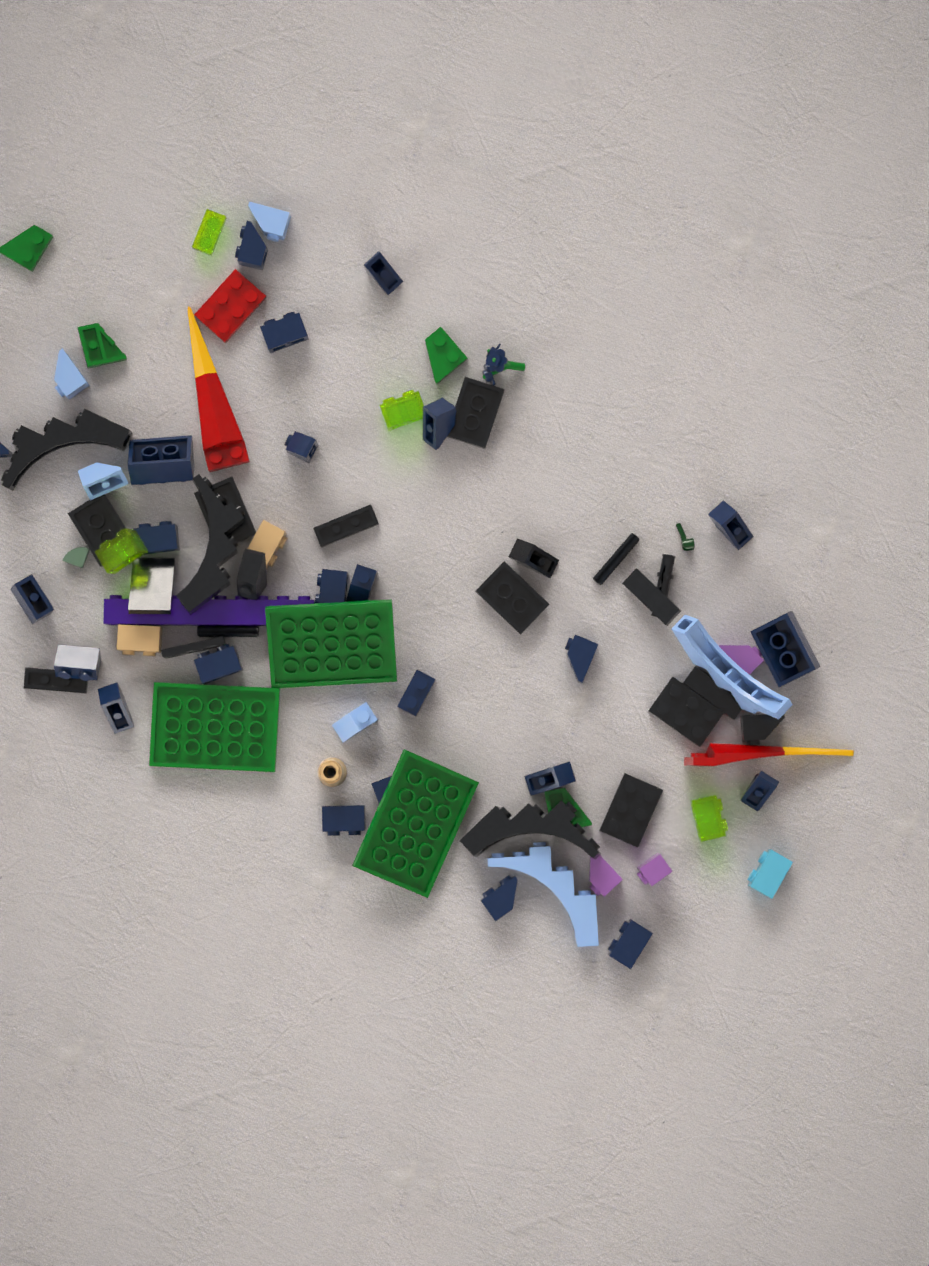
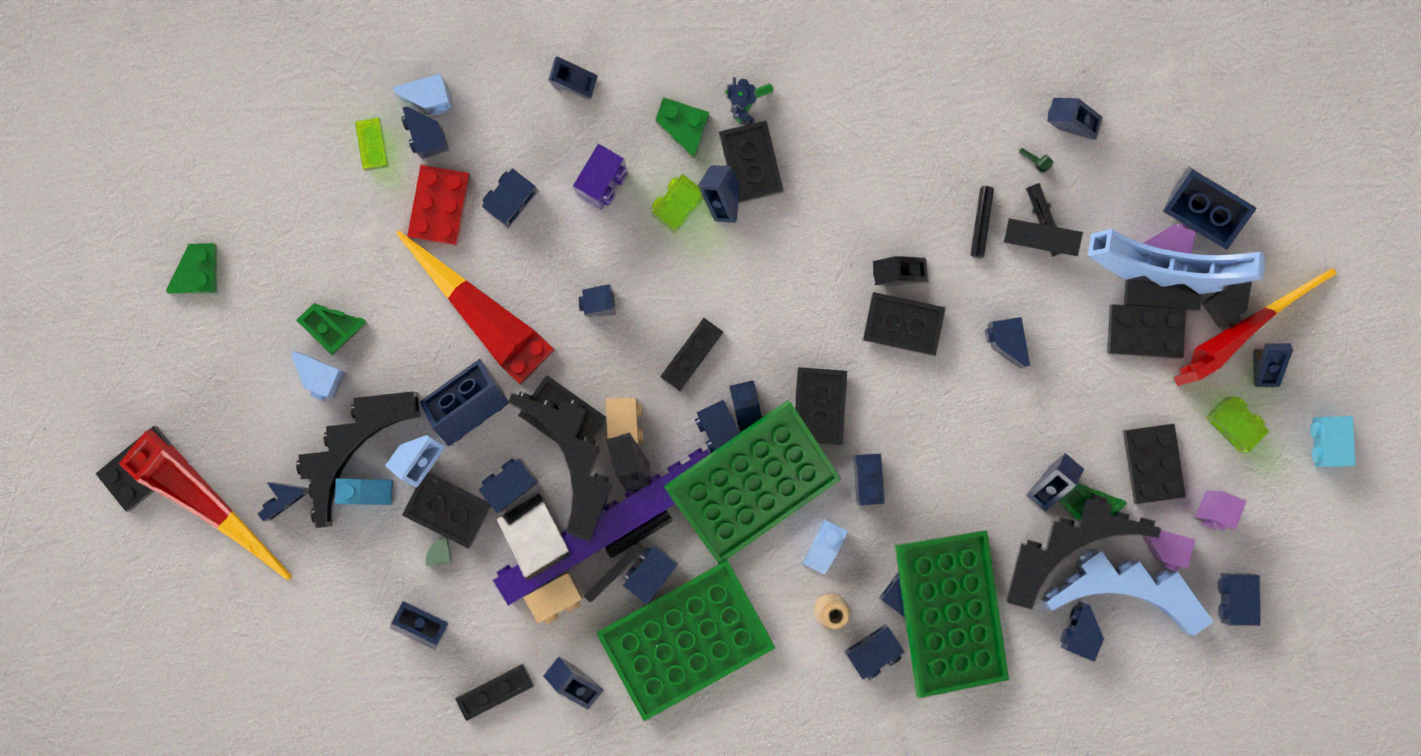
camera: 35 degrees left, 0 degrees up
brick [54,644,101,681] -> none
clear neon green brick [95,528,148,574] -> none
none -> dark azure slope [335,478,393,505]
none -> dark purple brick [573,143,628,210]
none -> black plate [795,367,847,445]

